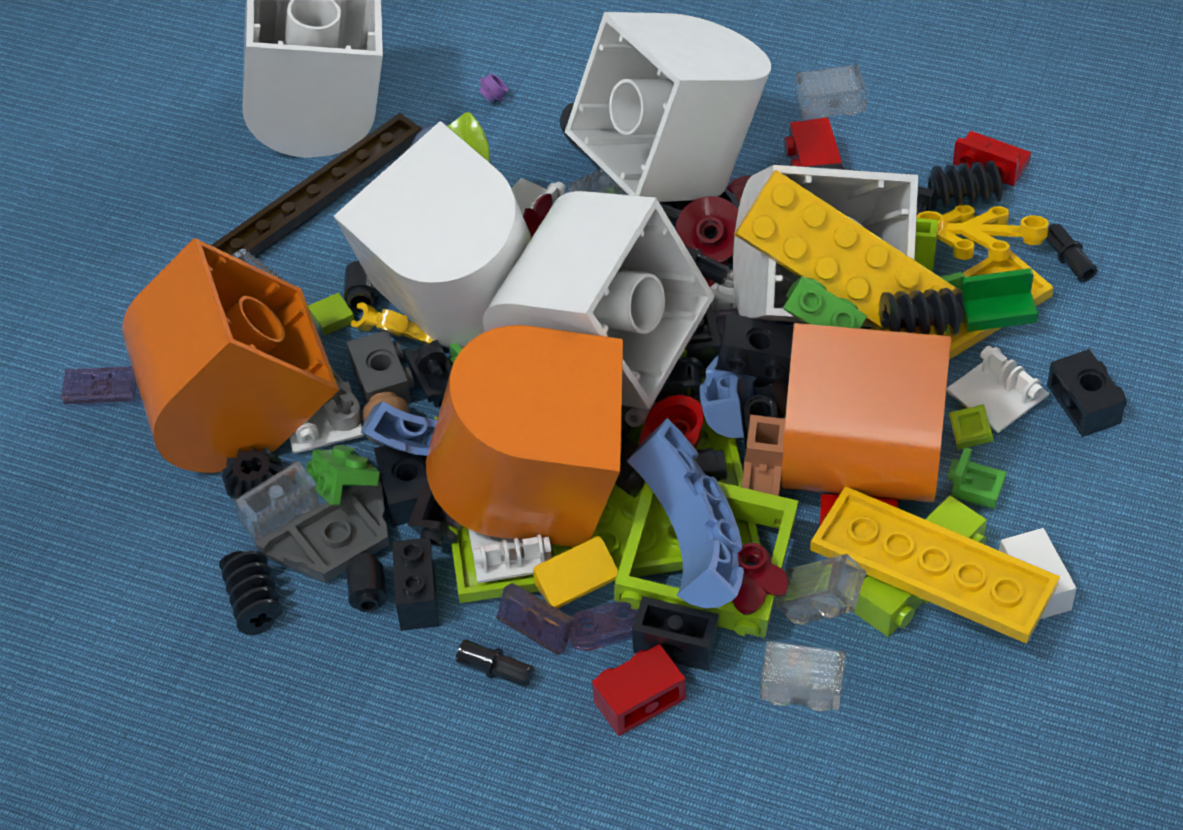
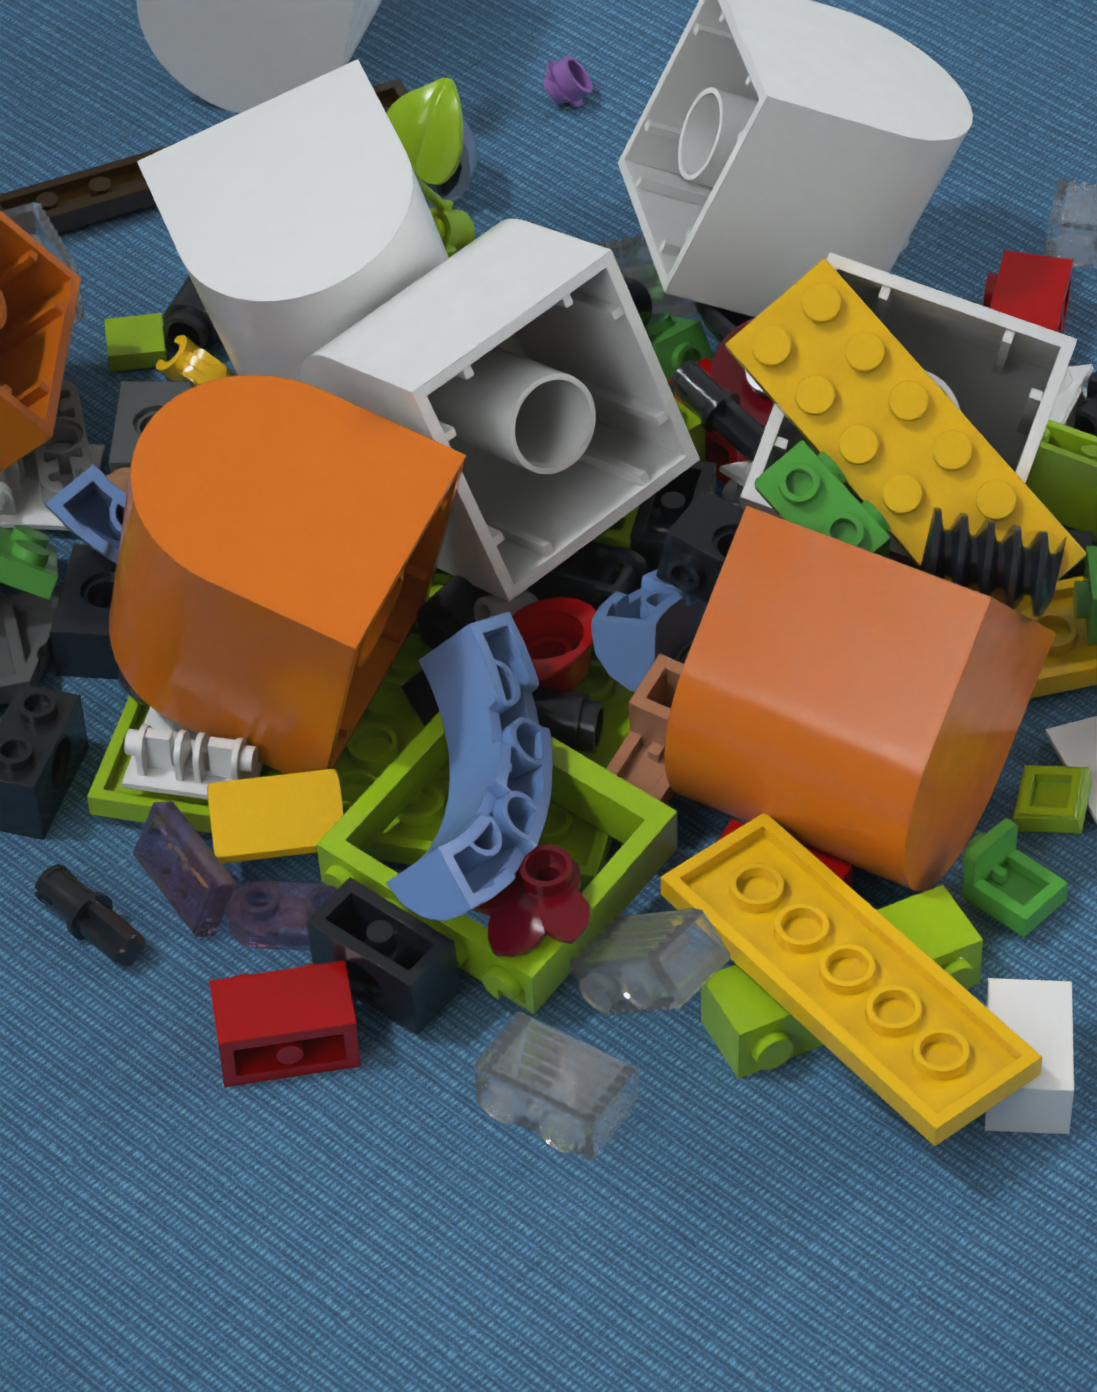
camera: 20 degrees right, 5 degrees down
black bracket [408,485,459,547] -> none

